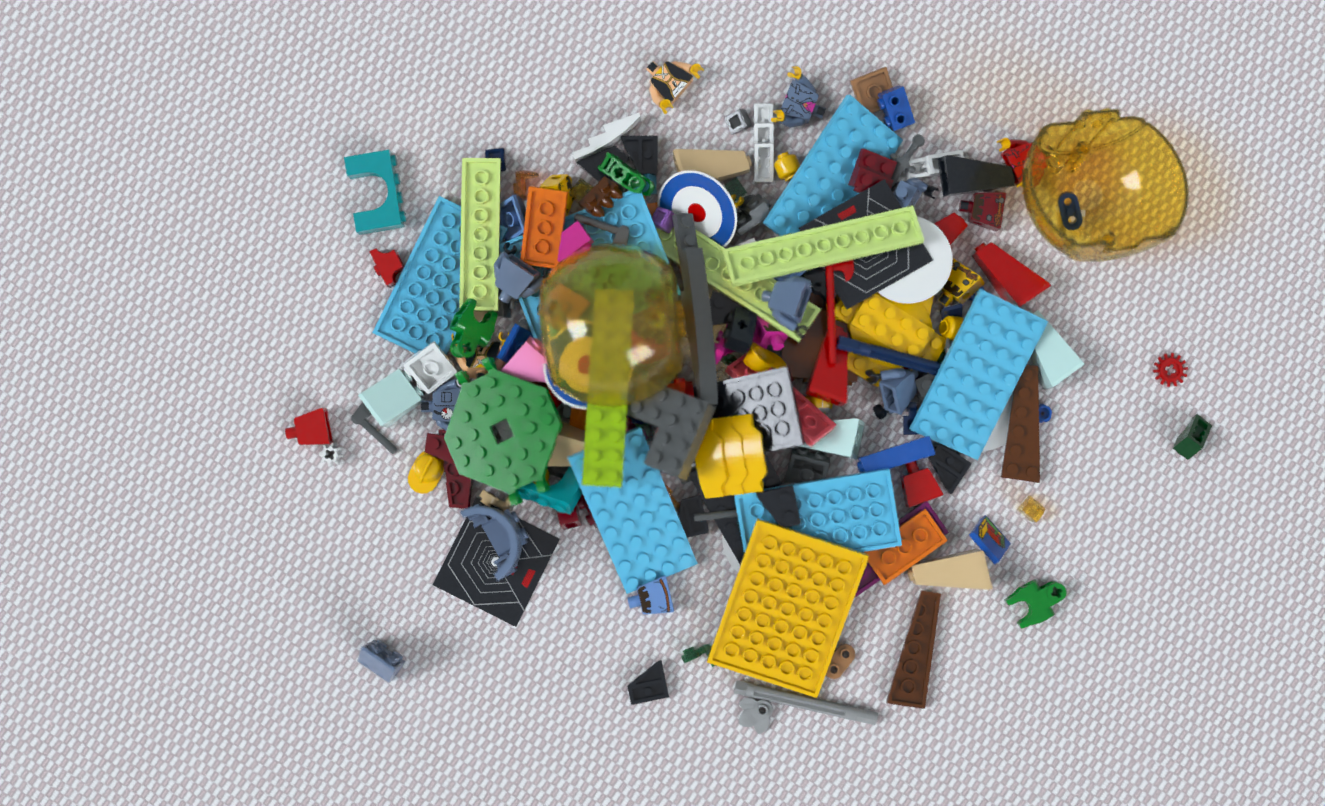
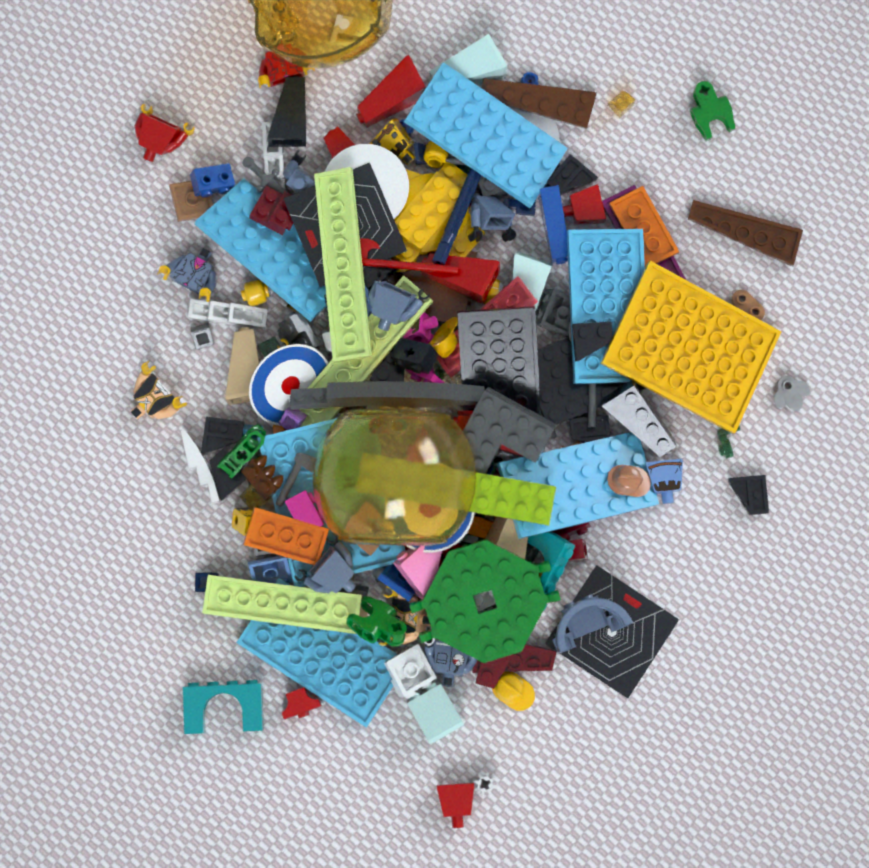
camera: 90 degrees left, 5 degrees down
dark grey piece [351,402,397,454] -> none
sand blue slope [357,640,406,683] -> none
tan plate [479,489,511,511] -> none
clear orange plate [513,170,539,199] -> none
yellow slope [695,414,768,499] -> none
light grey piece [734,680,878,725] -> none
tan slope [907,549,993,590] -> none
dark red torso [959,192,1006,232] -> none
blue tile [969,515,1011,564] -> none
dark blue plate [1058,191,1083,230] -> none
none -> red torso [134,104,195,162]
none -> wedge [601,380,676,457]
none -> nougat piece [607,465,651,497]

